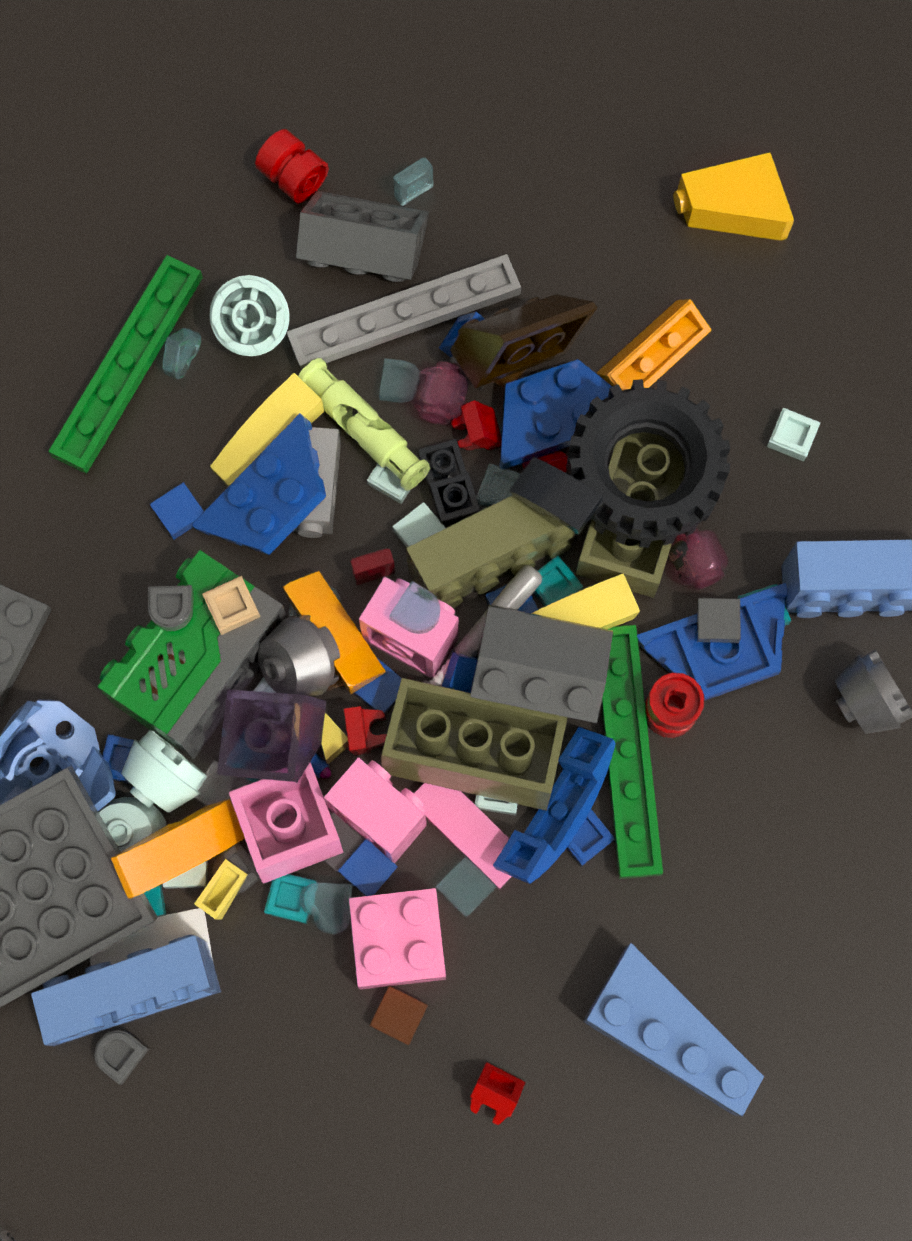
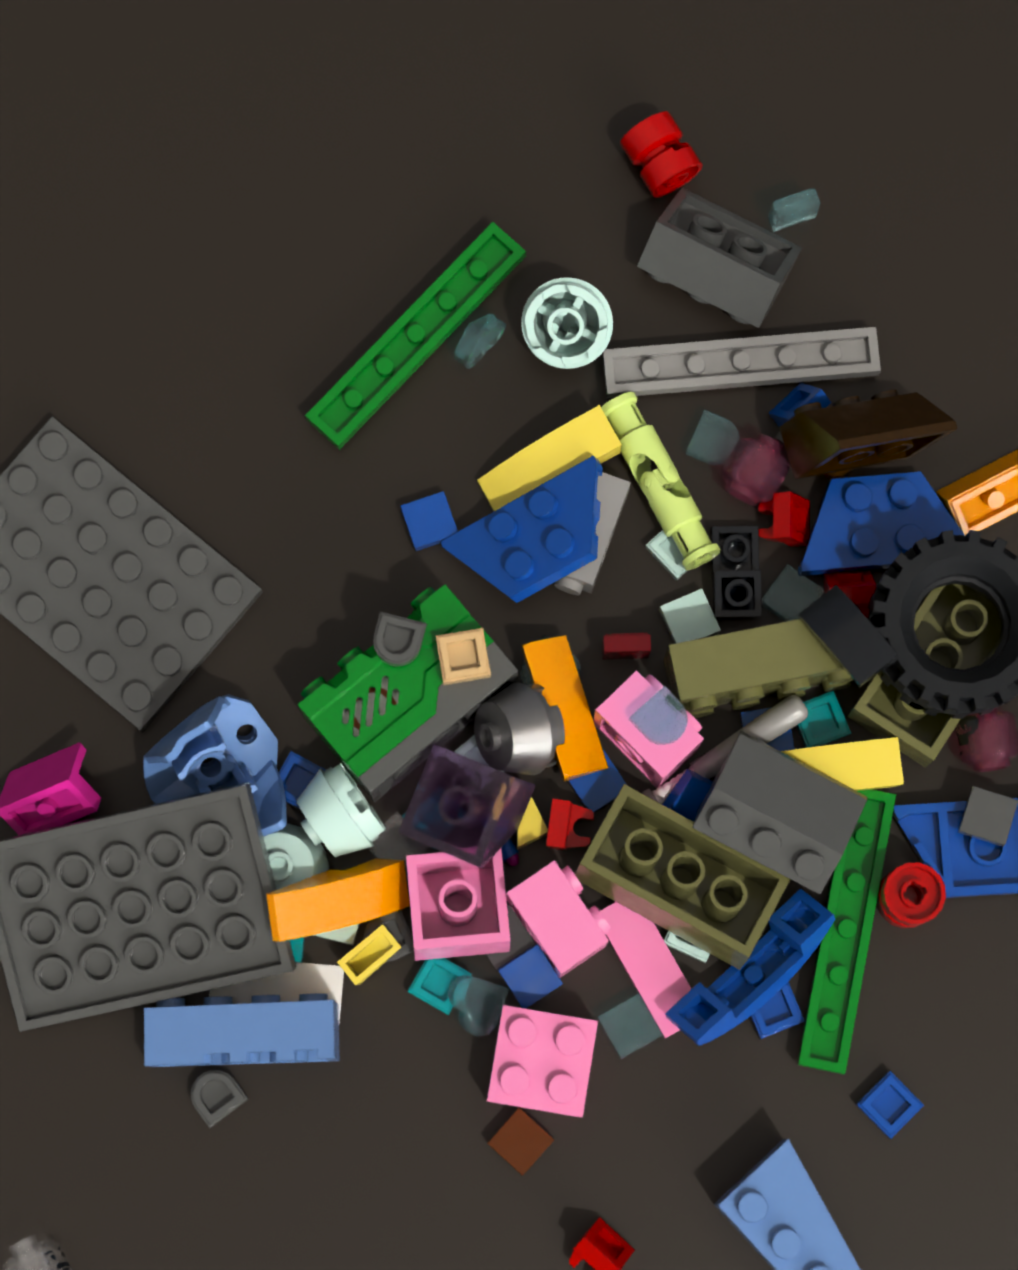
camera: 15 degrees right, 5 degrees up
none -> blue tile [855,1071,924,1139]

